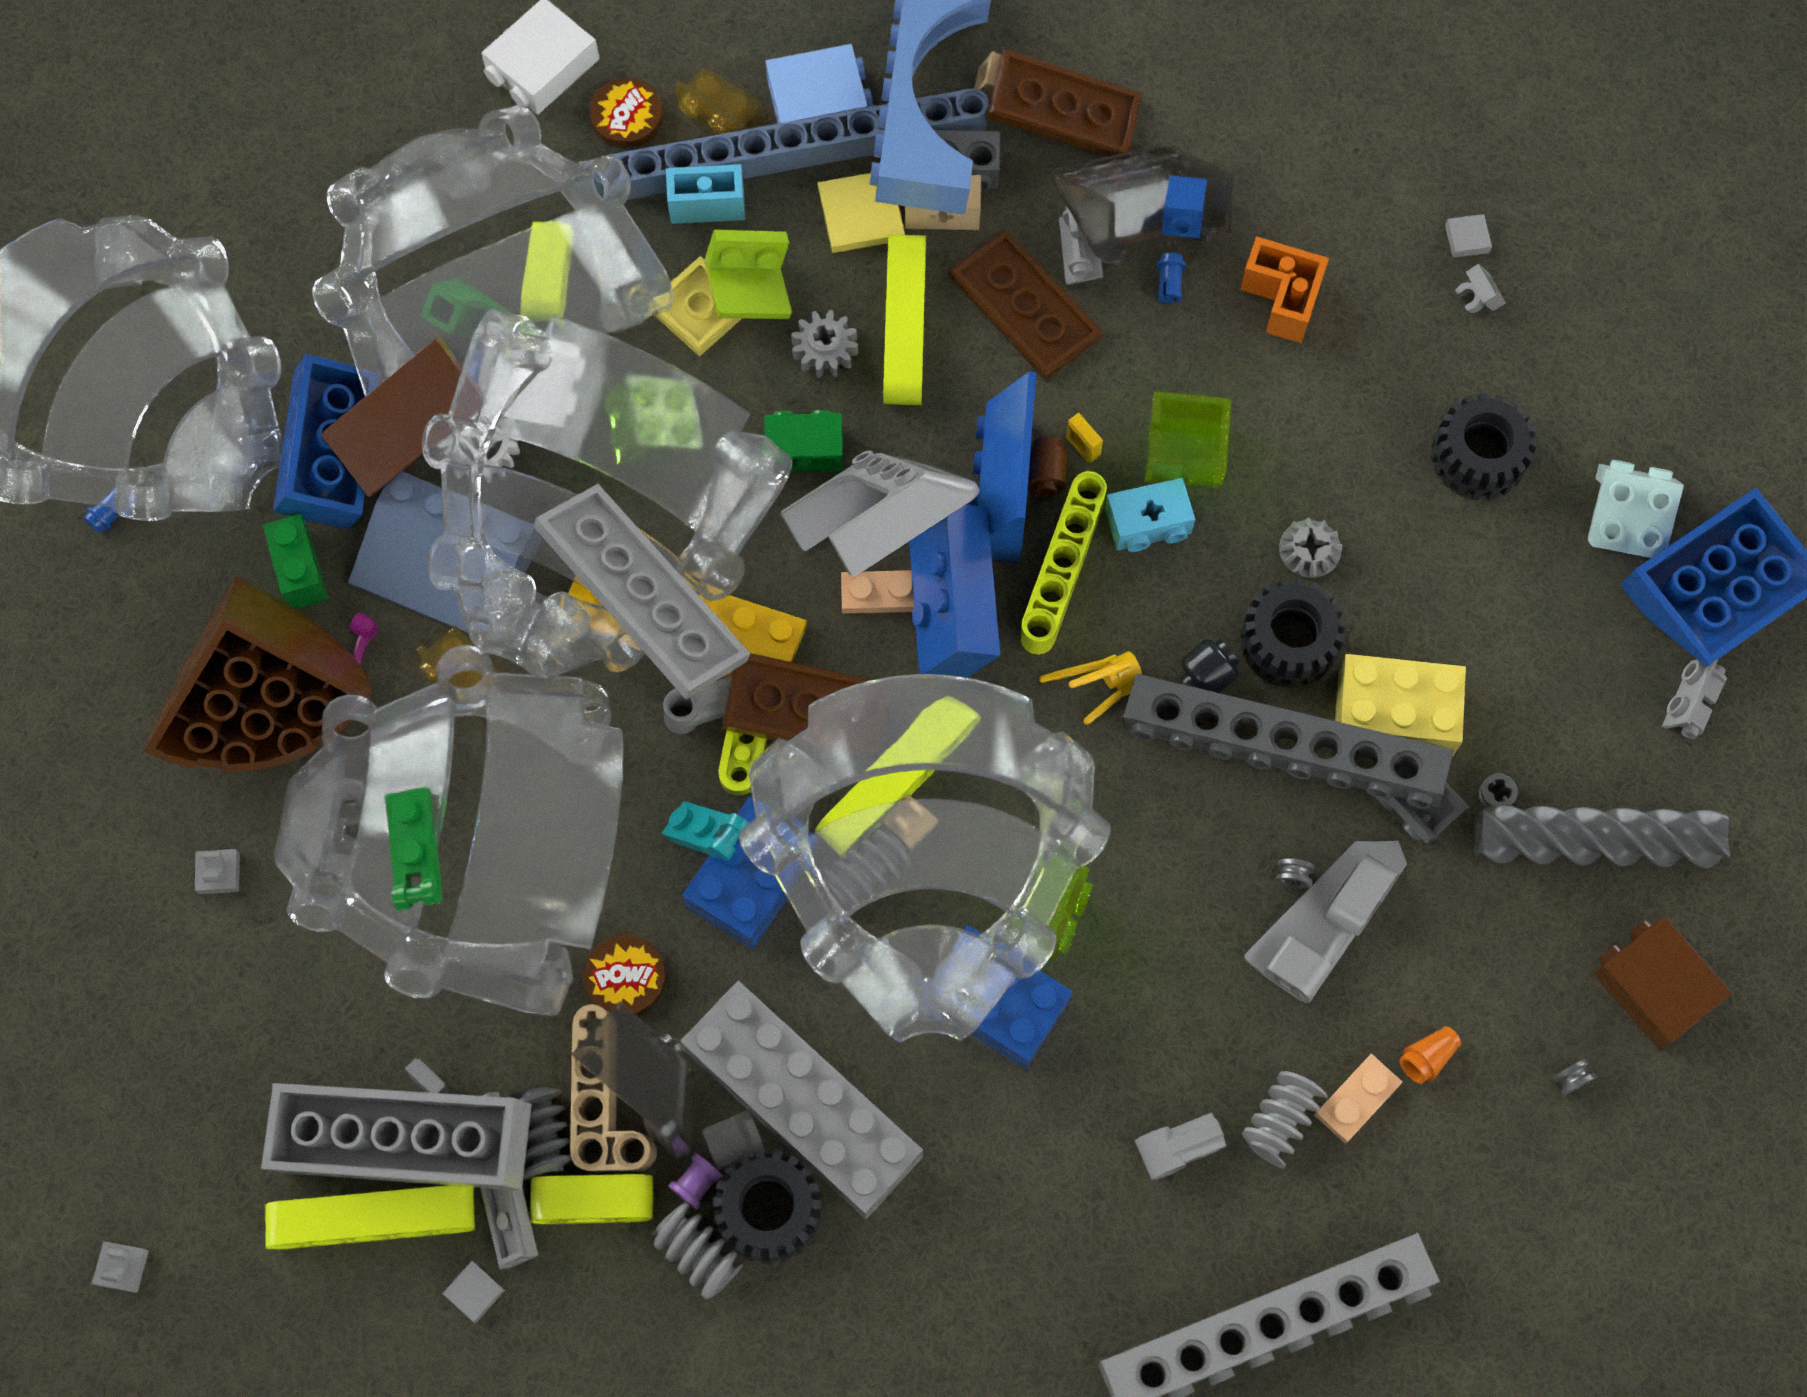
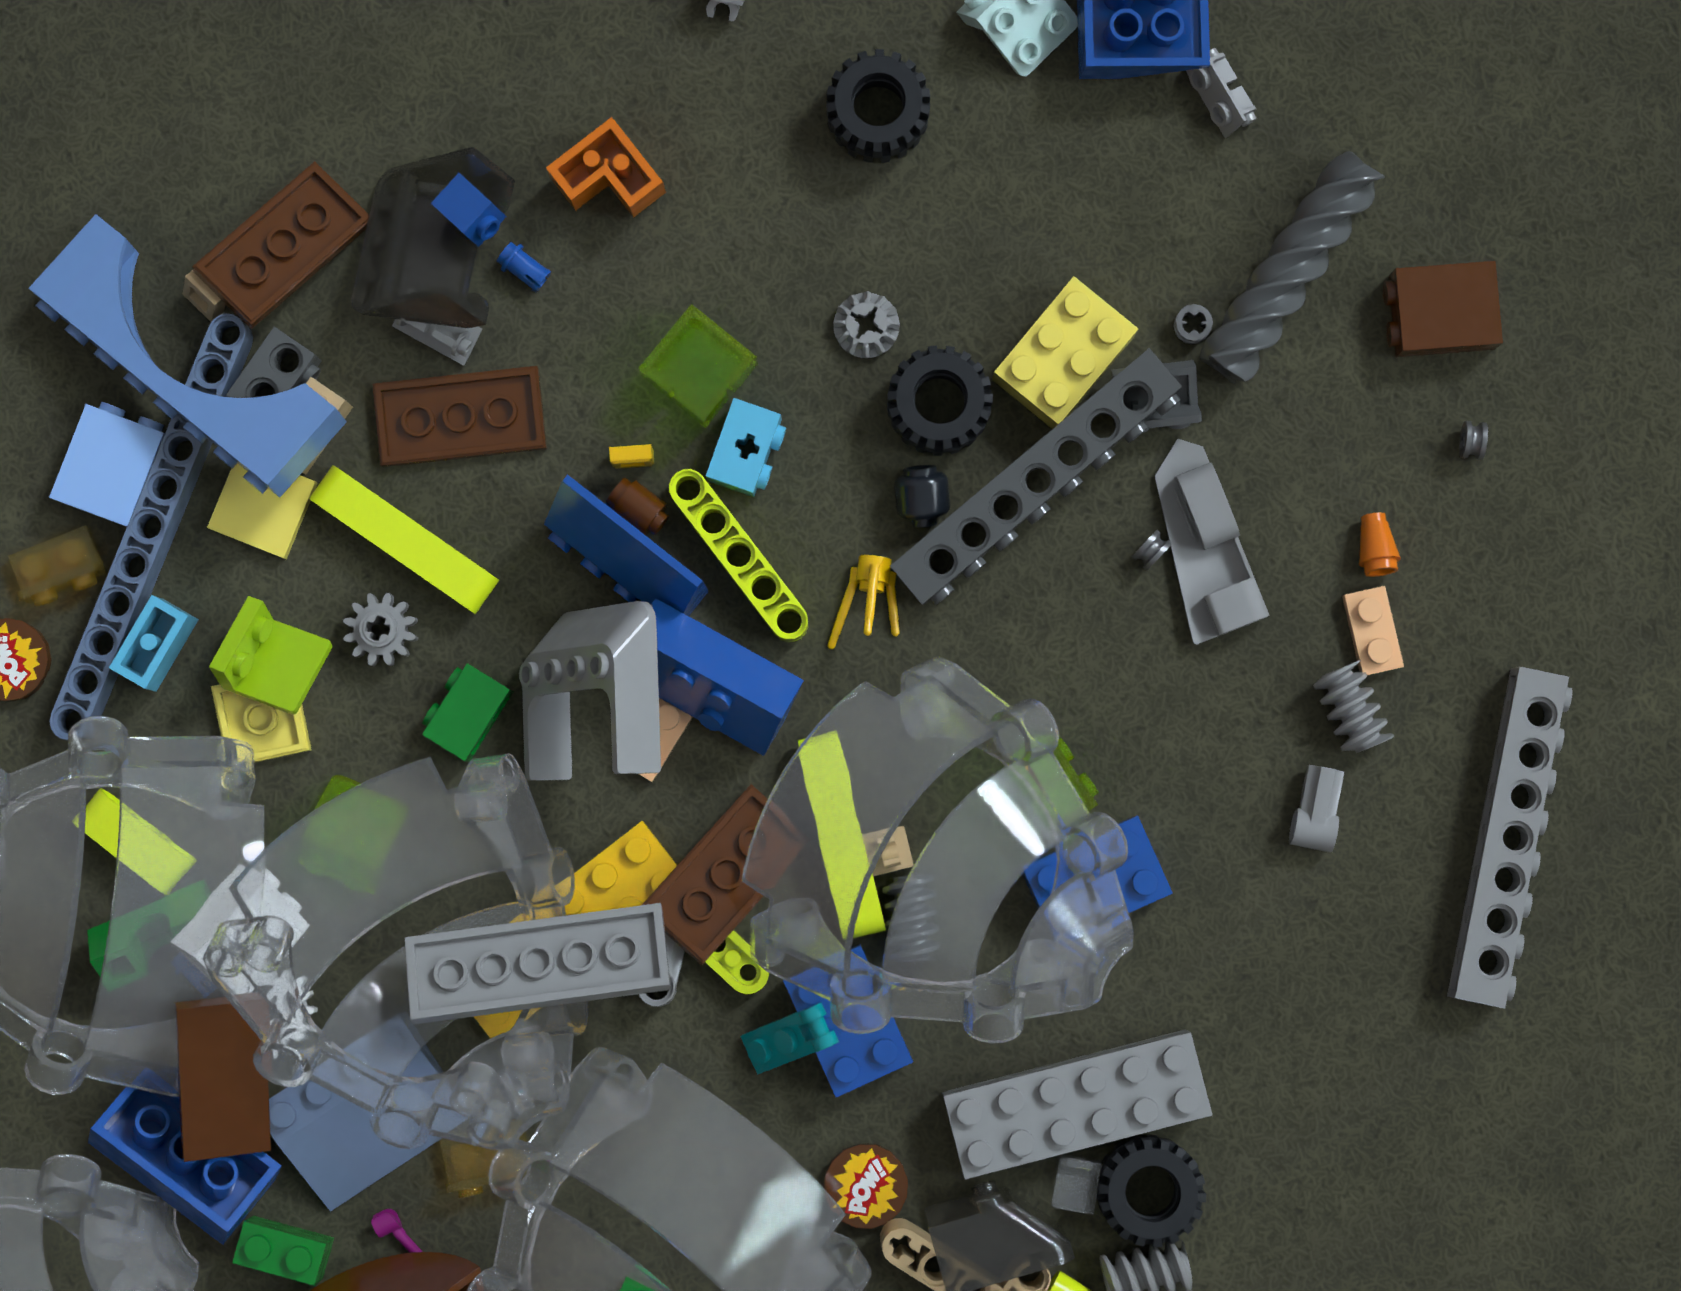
camera: 55 degrees left, 15 degrees up
medium lavender bush [668,1153,724,1211] -> none

